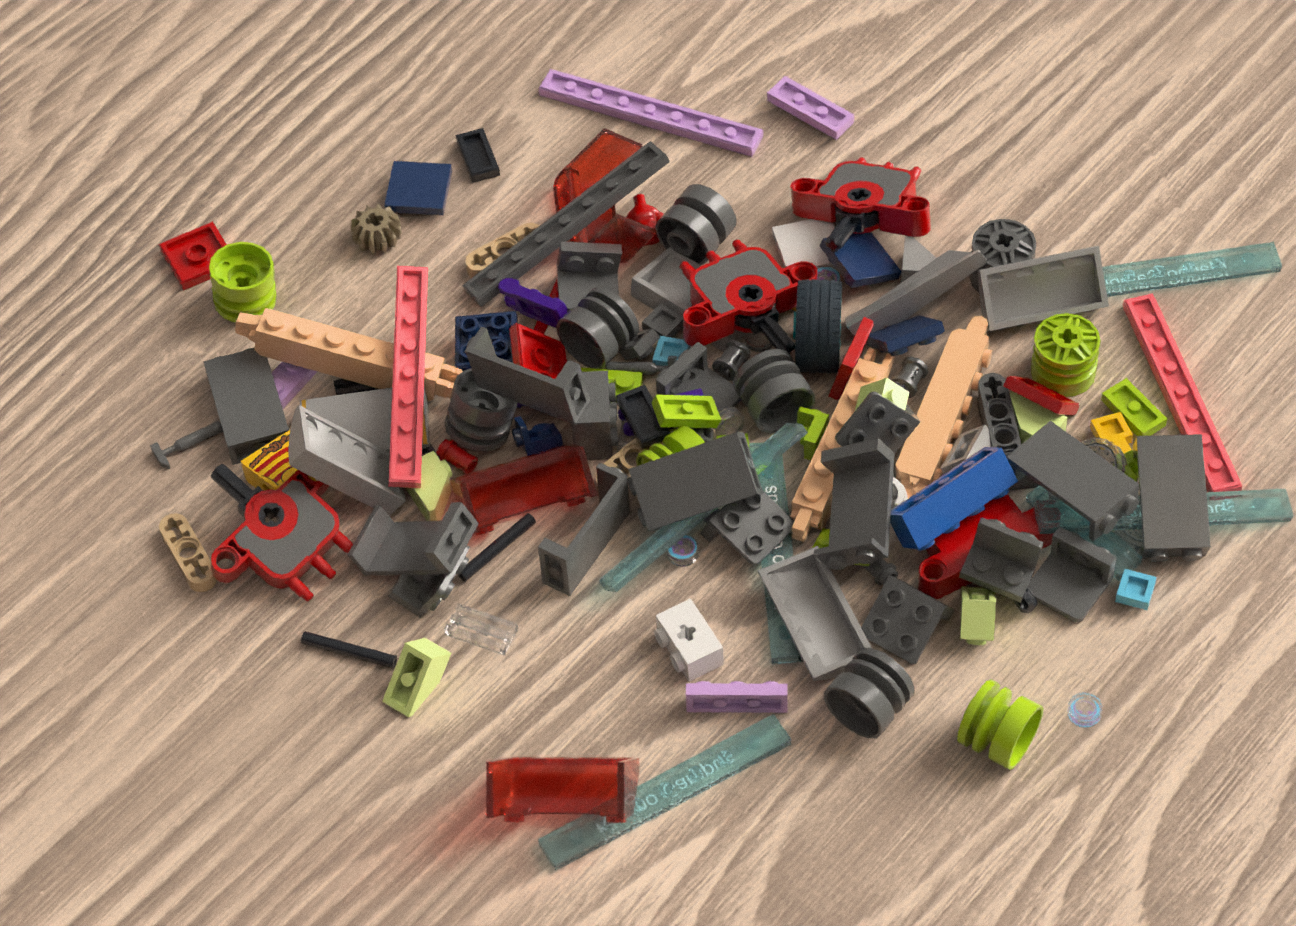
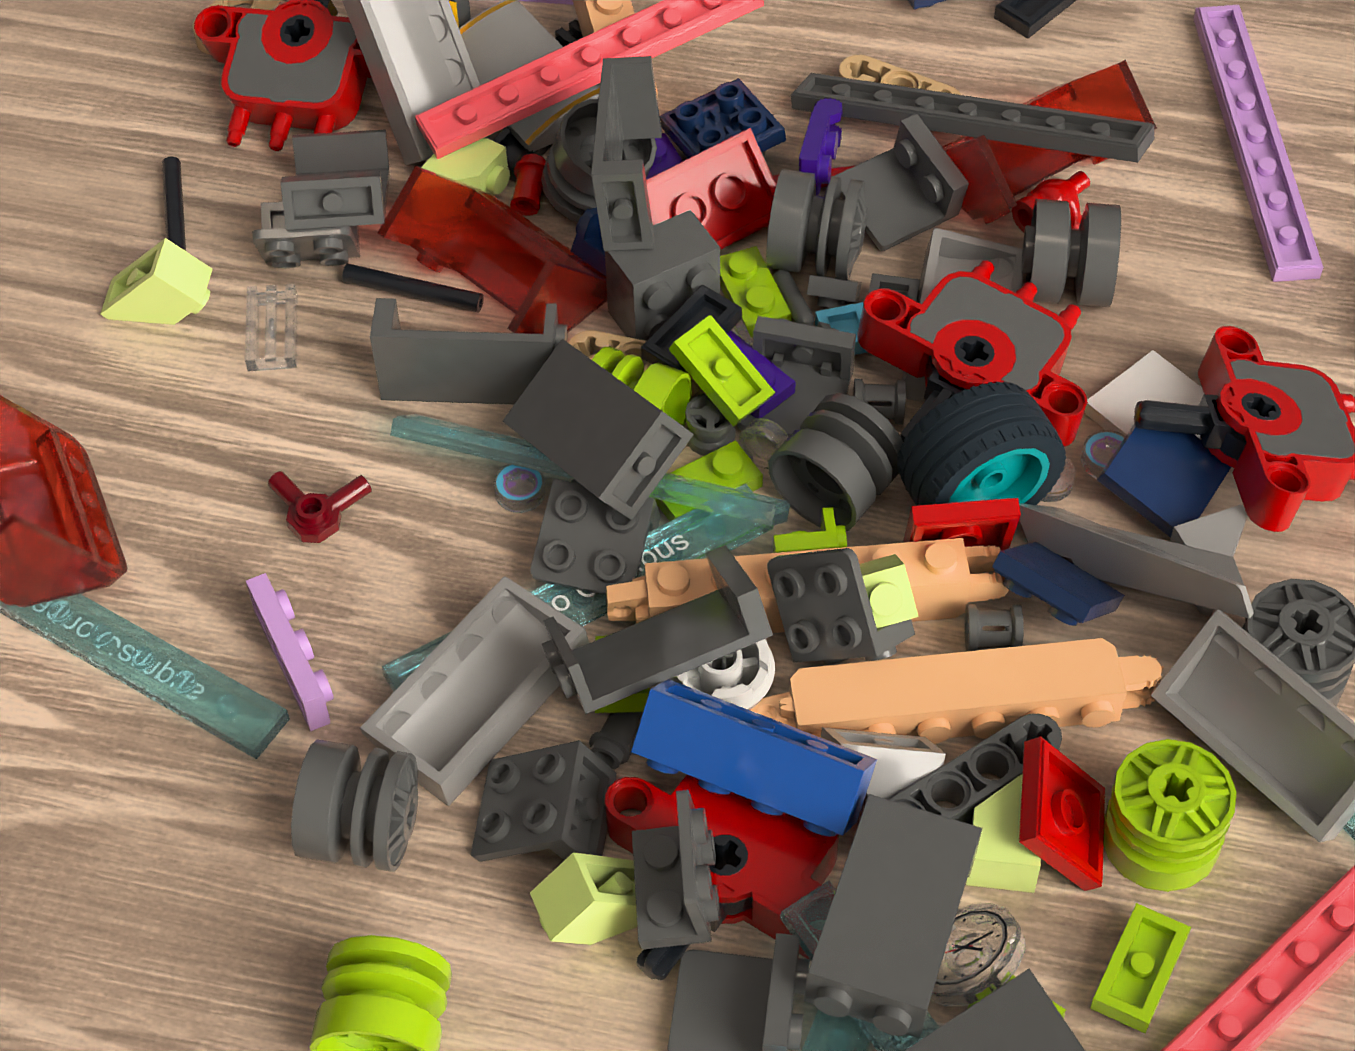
camera: 60 degrees right, 0 degrees up
white brick [654,599,724,681] -> none
yellow plate [1090,412,1133,456] -> none
none -> dark red piece [268,471,372,543]

